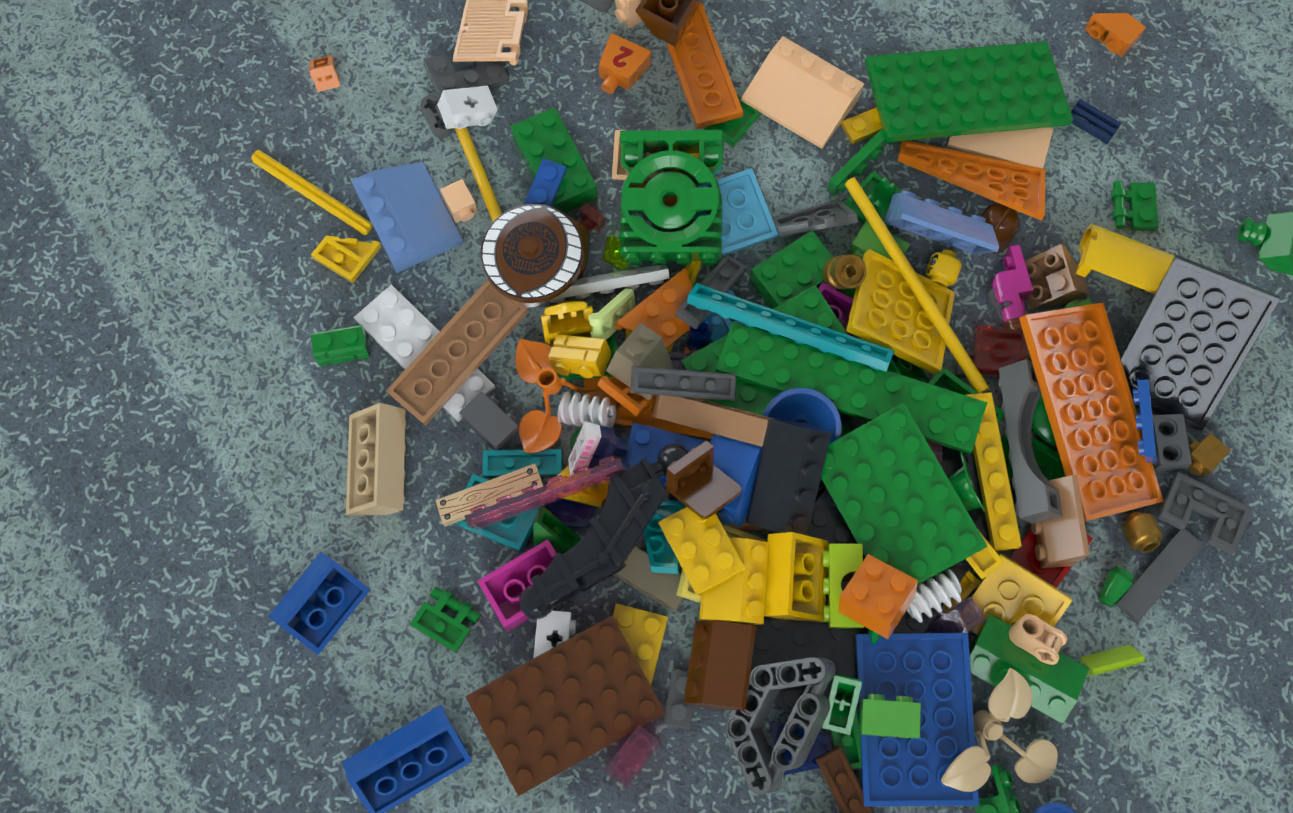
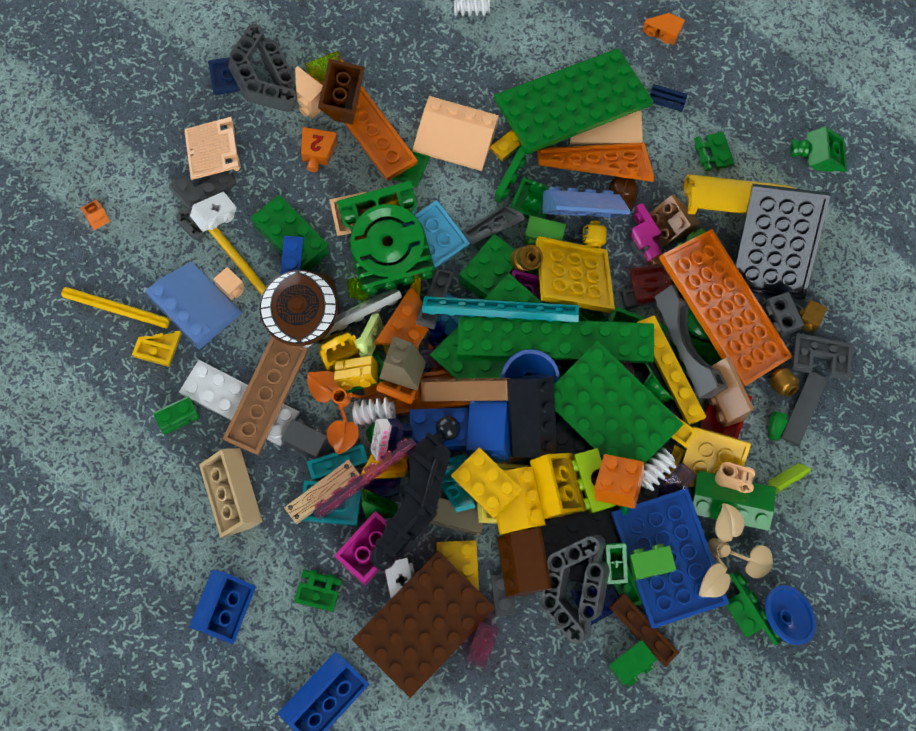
camera: 20 degrees left, 0 degrees up
clear red plate [579,203,605,234] -> none
dark grey tile [630,366,736,401] -> none
reddish brown bracket [666,440,742,519] -> none
yellow piece [845,177,989,394] -> none
blue plate [1133,379,1157,463] -> none

